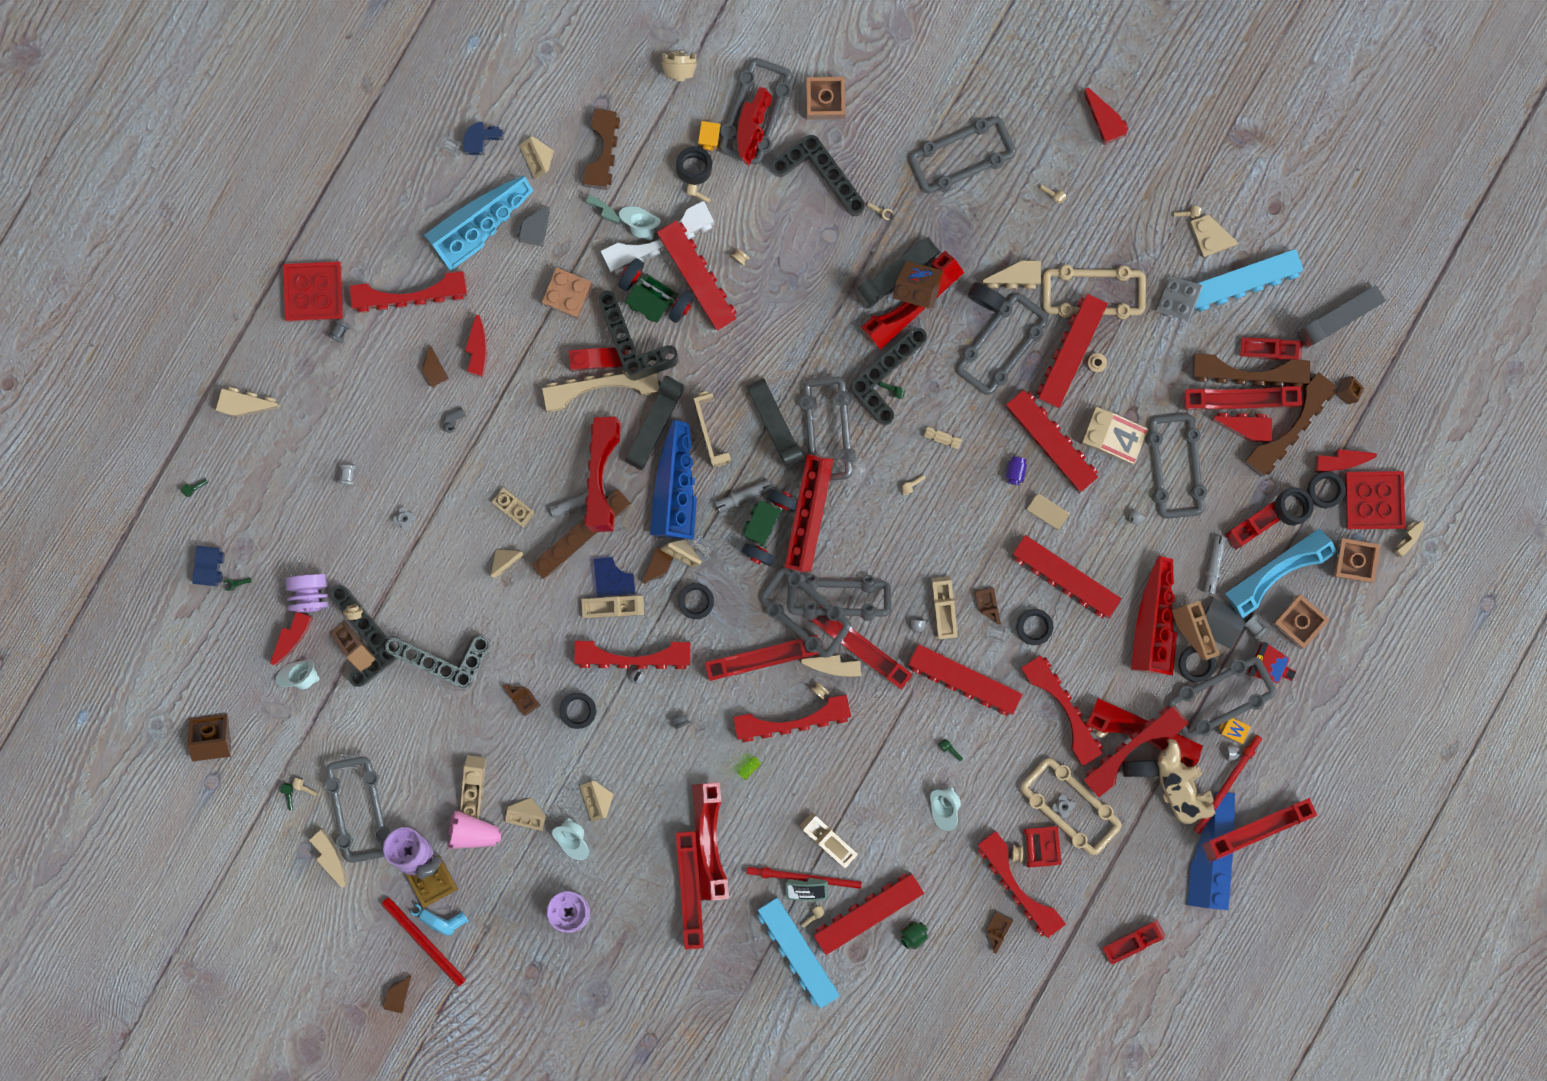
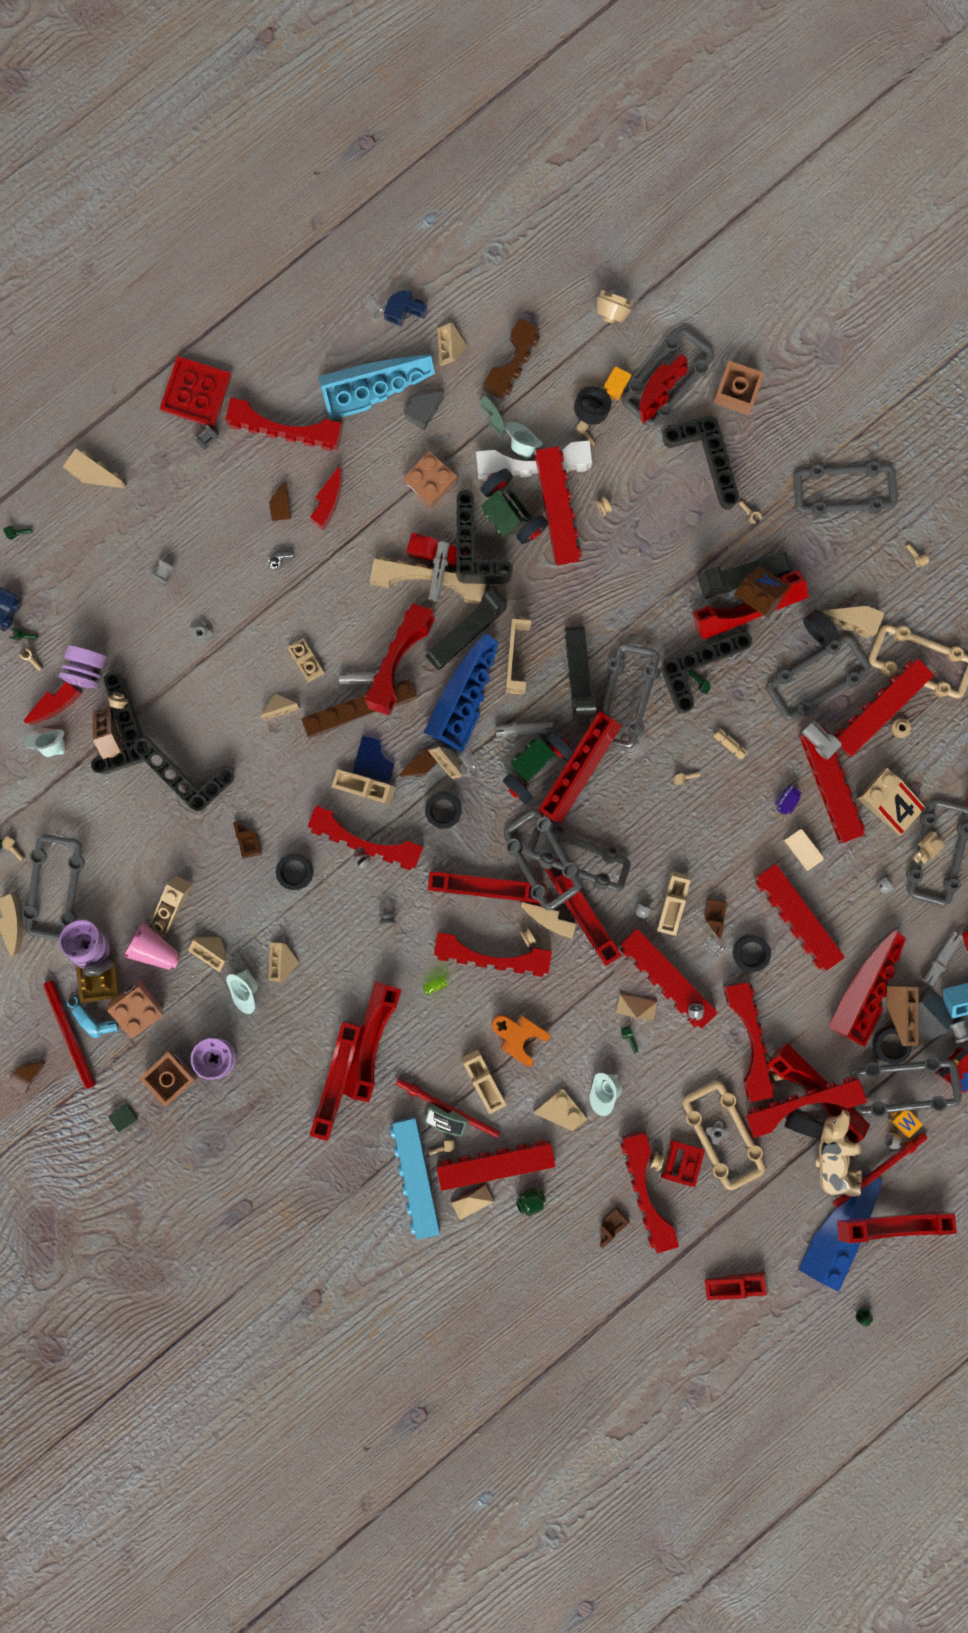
camera: 15 degrees right, 0 degrees up
none -> tan hand [20,646,43,671]
none -> nougat brick [107,980,163,1039]
none -> dark green slope [108,1104,138,1132]
none -> nougat brick [139,1049,198,1107]
none -> light grey pin [428,542,450,601]
none -> tan slope [451,1184,494,1220]
none -> orange piece [492,1015,551,1067]
none -> tan wing [534,1088,587,1131]
none -> tan slope [616,994,657,1021]
none -> light grey hinge [688,1004,704,1020]
none -> light grey piece [801,720,842,760]
none -> dark green hinge [856,1308,873,1327]
none -> tan plate [913,832,945,864]

